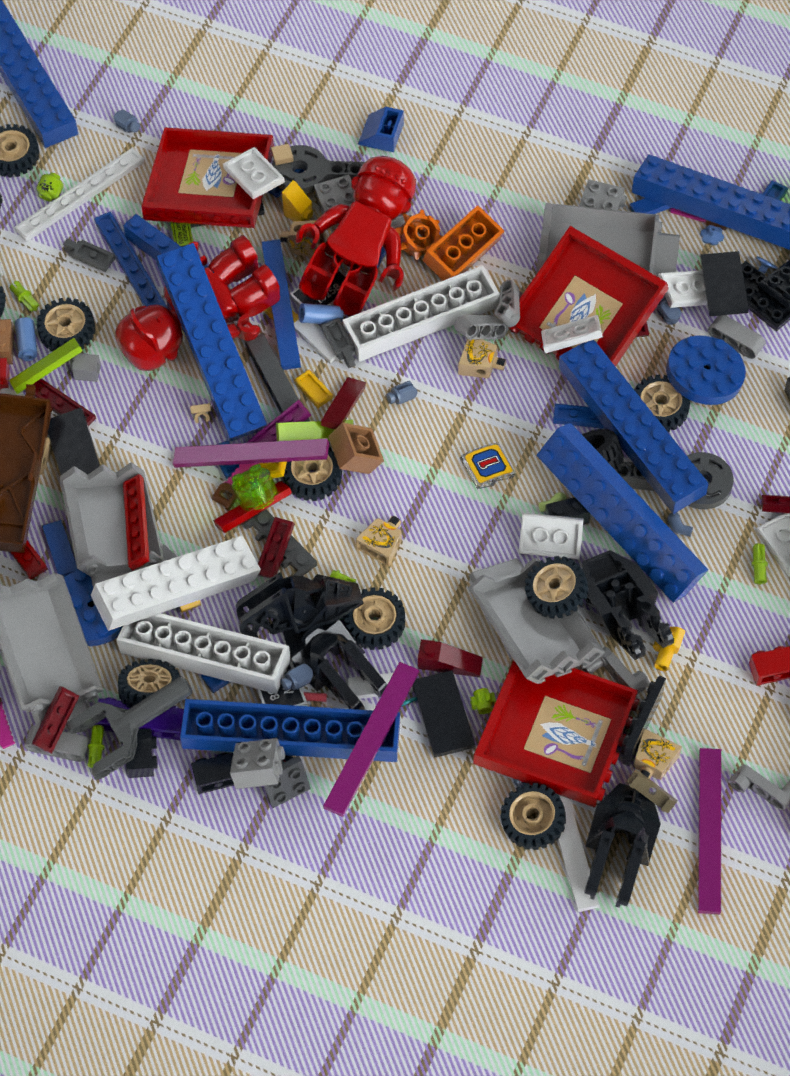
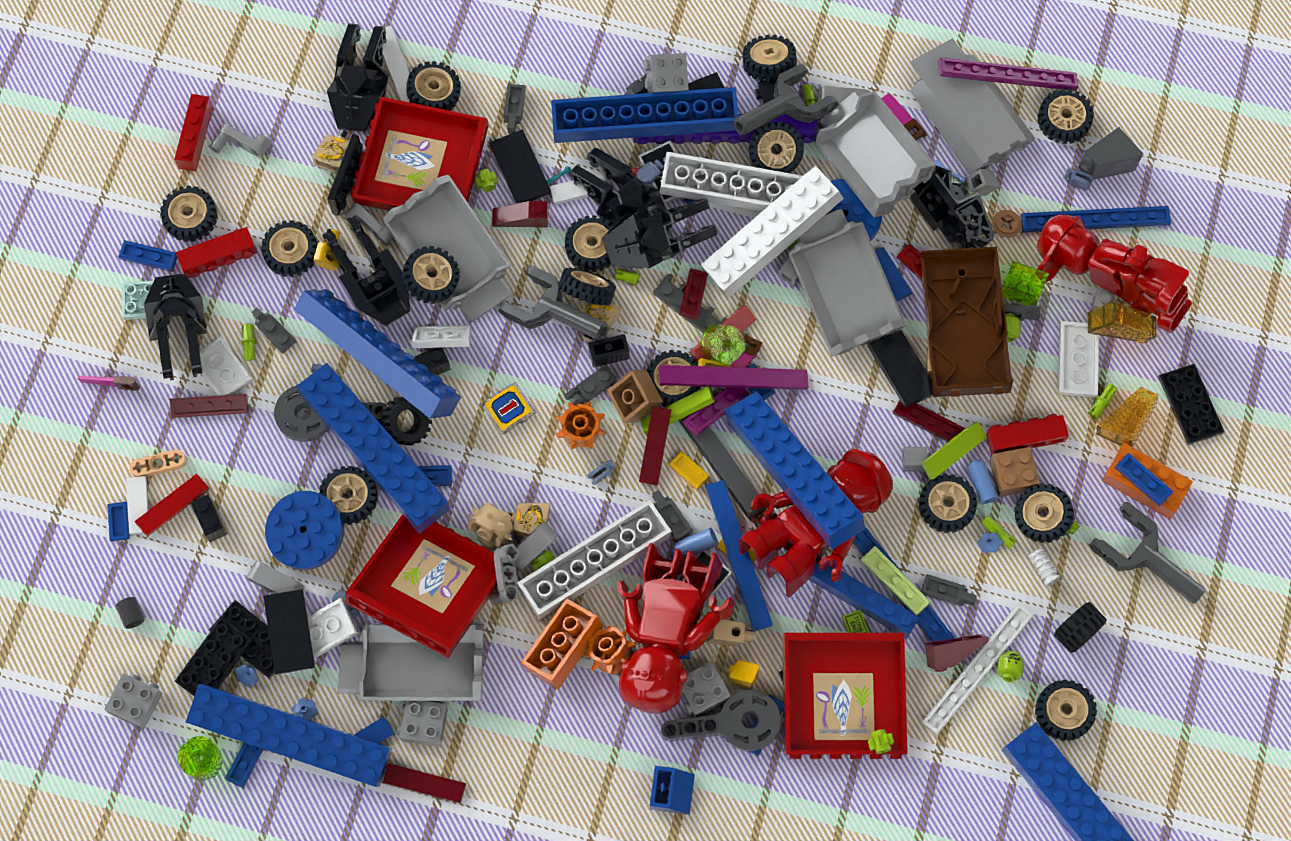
camera: 170 degrees right, 10 degrees up
dark red tile [32,686,80,754] -> none
sand blue arm [114,110,140,133] -> none
red tile [123,474,150,571] -> none
tan tile [190,403,211,423] -> none
white tile [223,147,285,199] -> none
tan tile [271,144,294,165] -> none
magenta tile [323,662,419,817] -> none
yellowish green arm [539,492,567,512] -> none
white tile [541,315,603,353] -> none
dark tan piece [626,769,677,813] -> none
magenta tile [698,748,721,915] -> none
none -> dark grey hinge [251,307,297,354]
none -> wheel [261,220,318,277]
none -> dark red tile [382,763,466,804]
none -> tan brick [468,502,513,549]
none -> dark grey piece [498,265,608,341]
none -> dark grey hinge [503,84,526,133]
none -> orange brick [555,402,606,450]
none -> black wheel [558,267,616,306]
none -> dark grey hinge [564,365,618,406]
none -> black brick [588,334,630,368]
none -> black wheel [742,35,797,82]
none -> yellowish green tile [860,546,930,616]
none -> lime gear [868,729,894,754]
none -> dark red slope [925,634,989,672]
none -> medium blue plant [977,533,1003,553]

